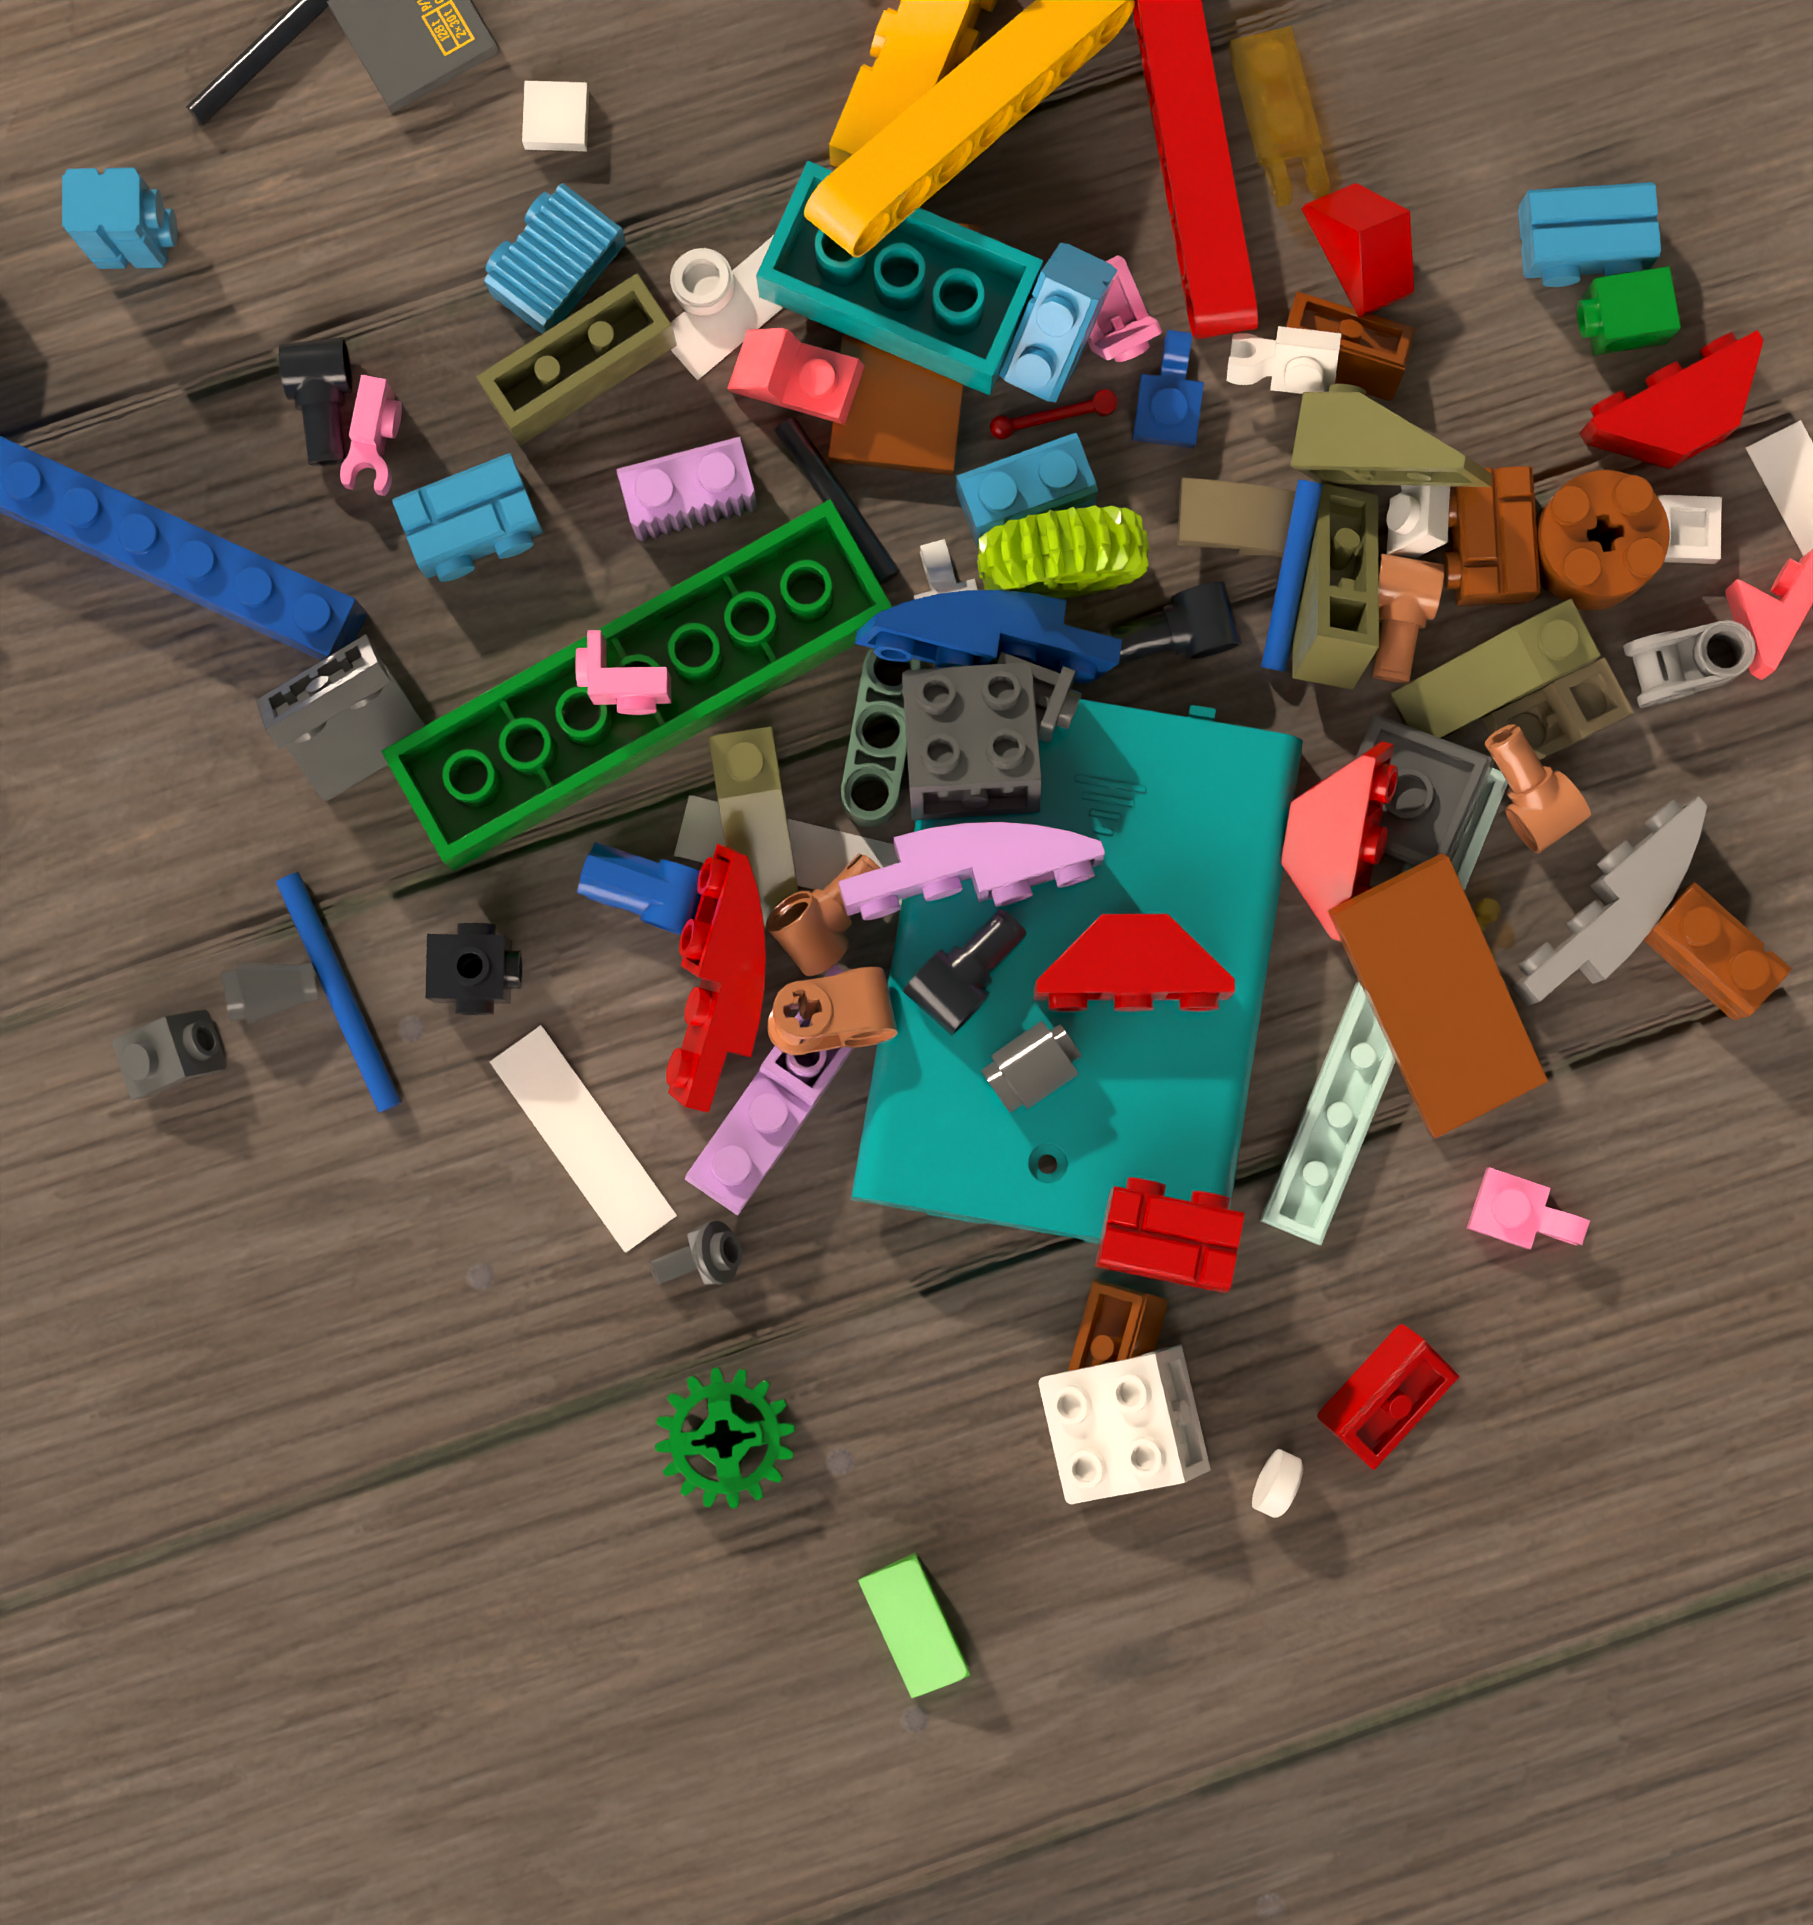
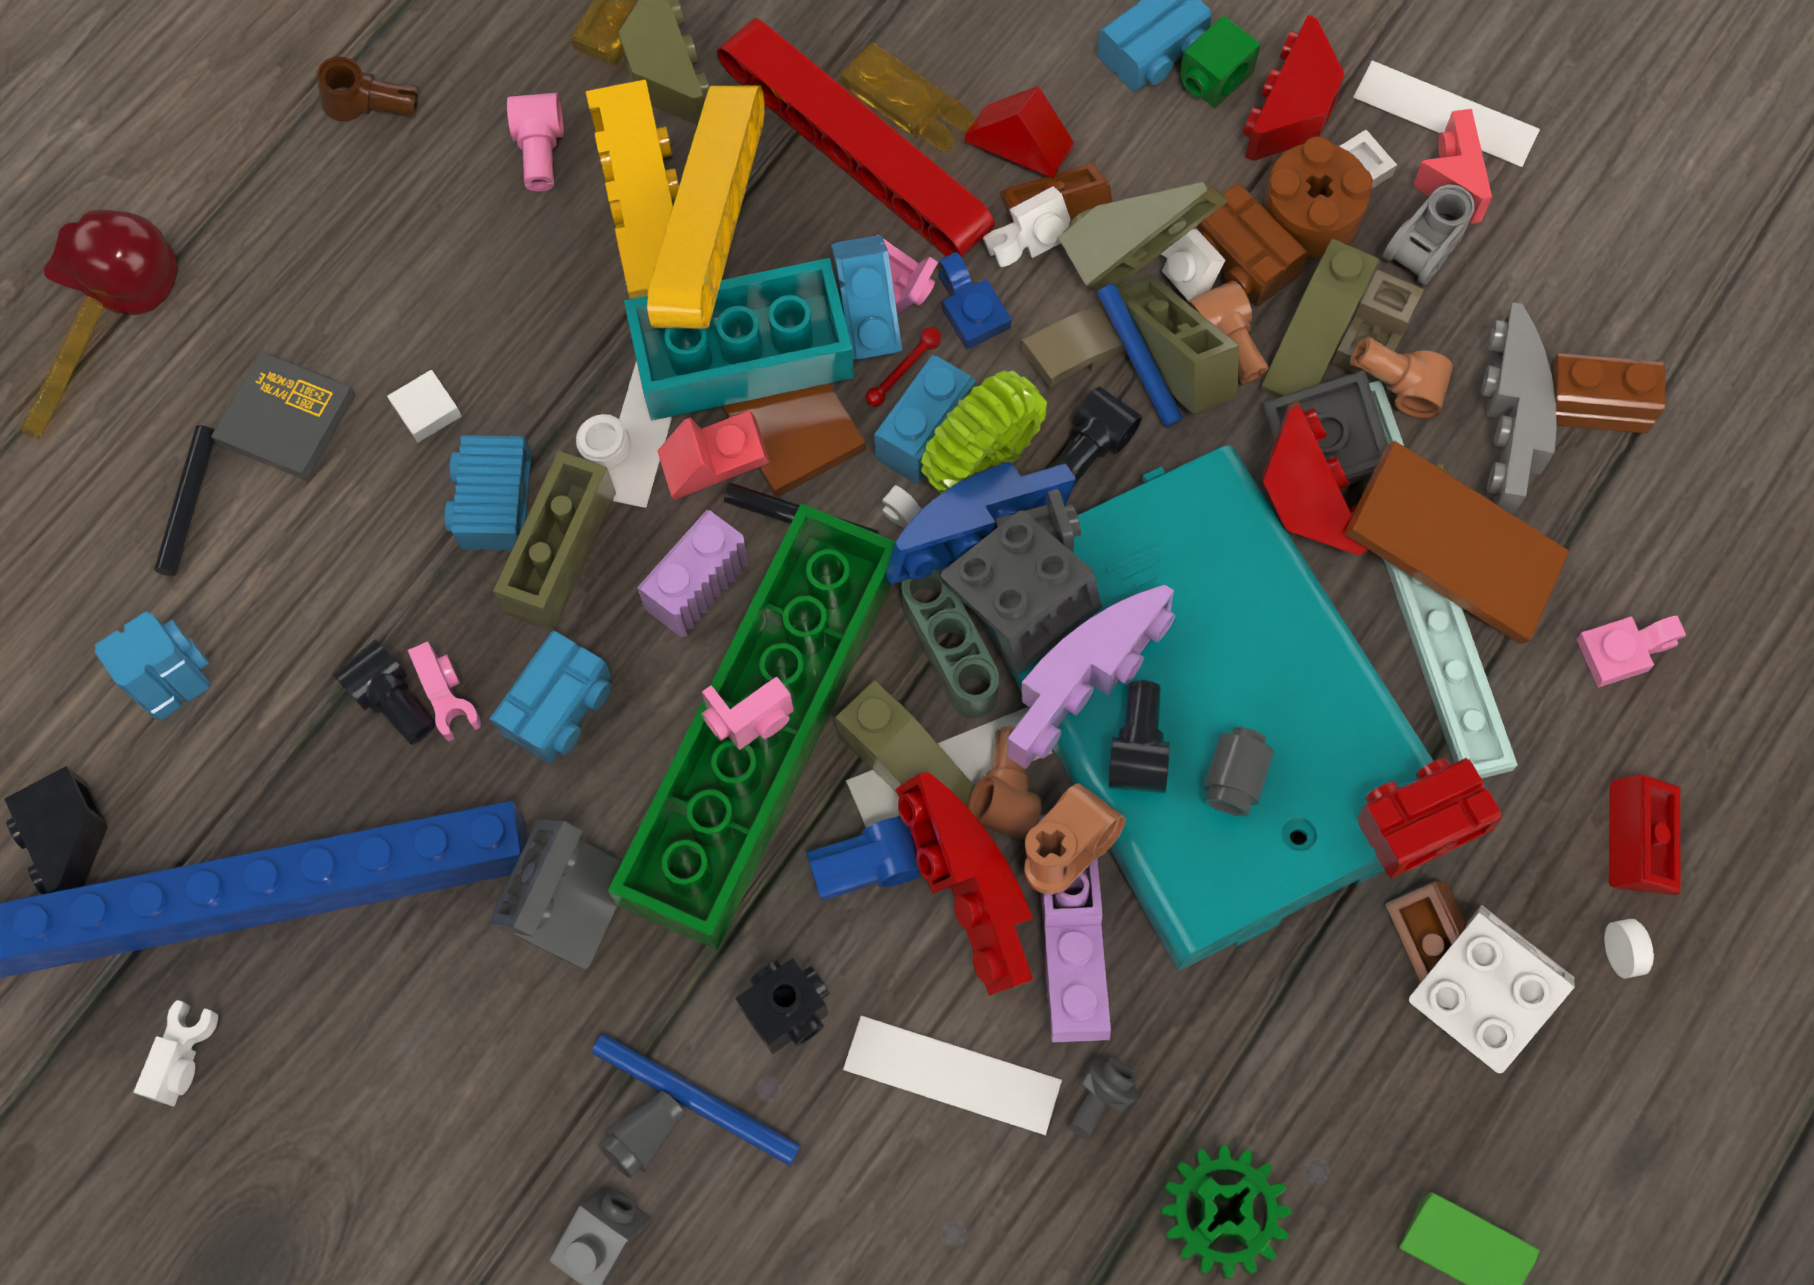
camera: 35 degrees left, 15 degrees down
red slope [1034,914,1235,1012] -> none

